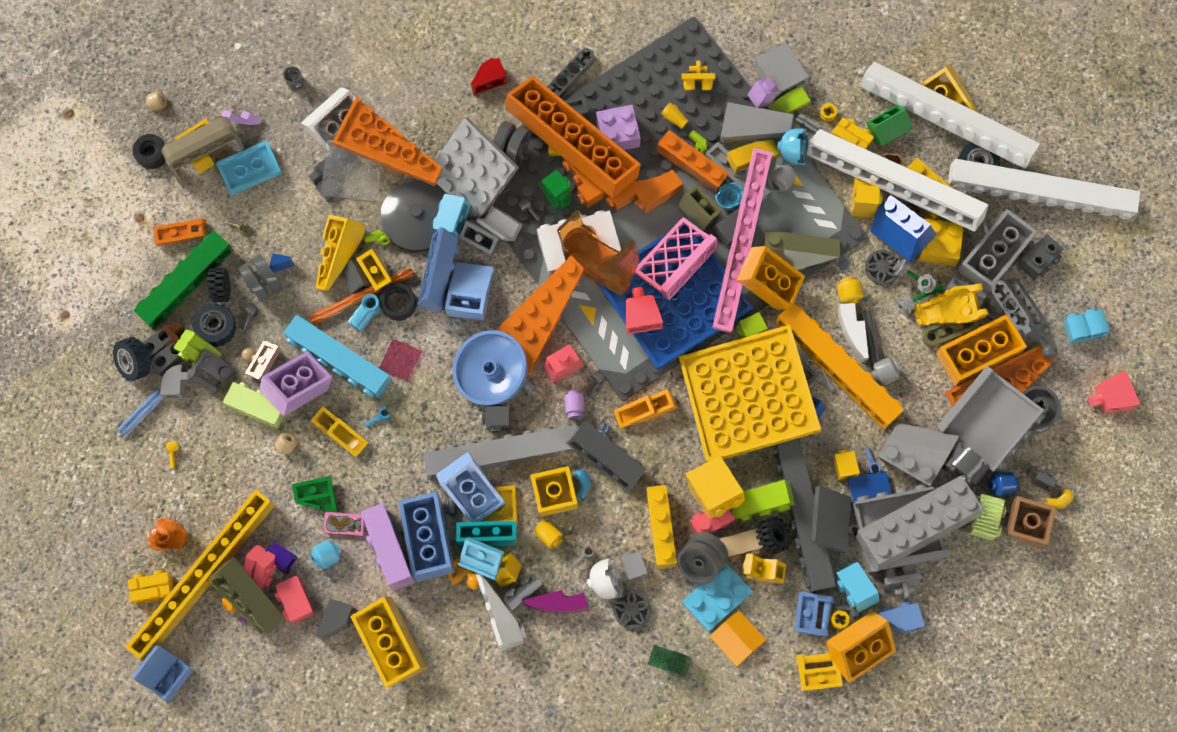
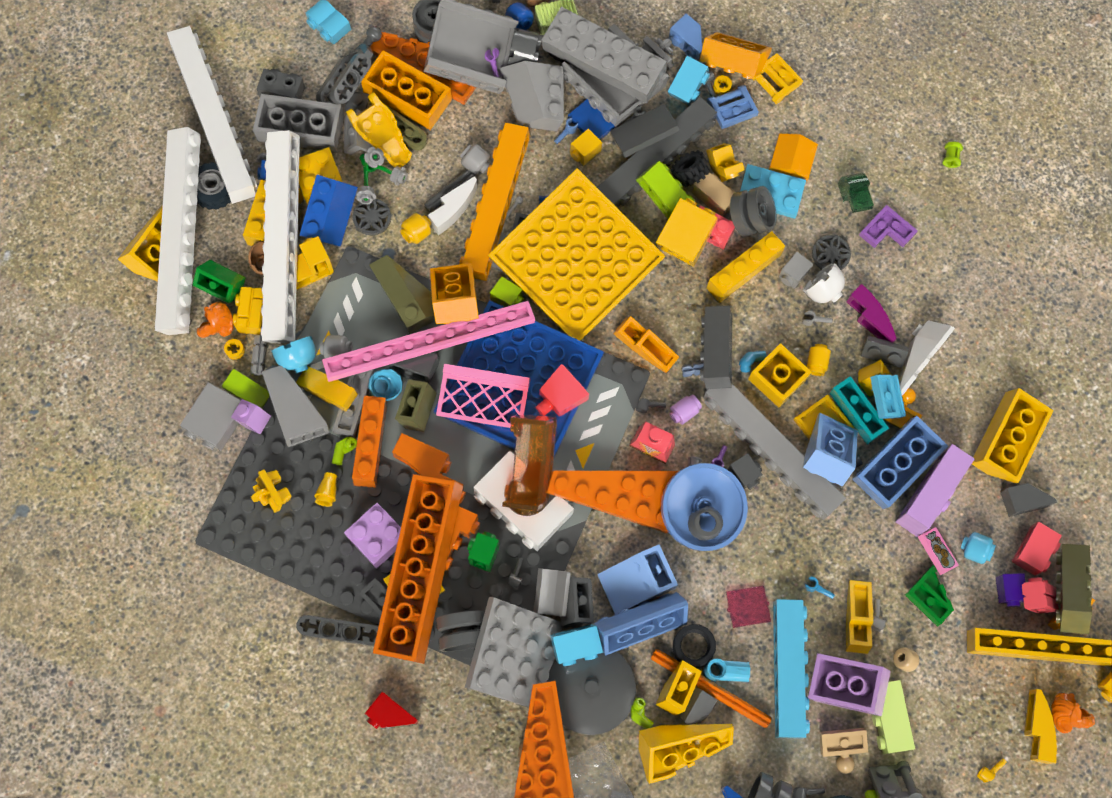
camera: 130 degrees left, 0 degrees up
none -> orange hair [196,301,234,338]
none -> medium lavender hand [485,48,500,77]
none -> dark grey piece [688,506,723,541]
none -> medium lavender hand [710,445,727,467]
none -> medium lavender plate [859,205,918,248]
none -> light grey hand [871,599,886,632]
none -> yellow slope [1024,689,1057,764]

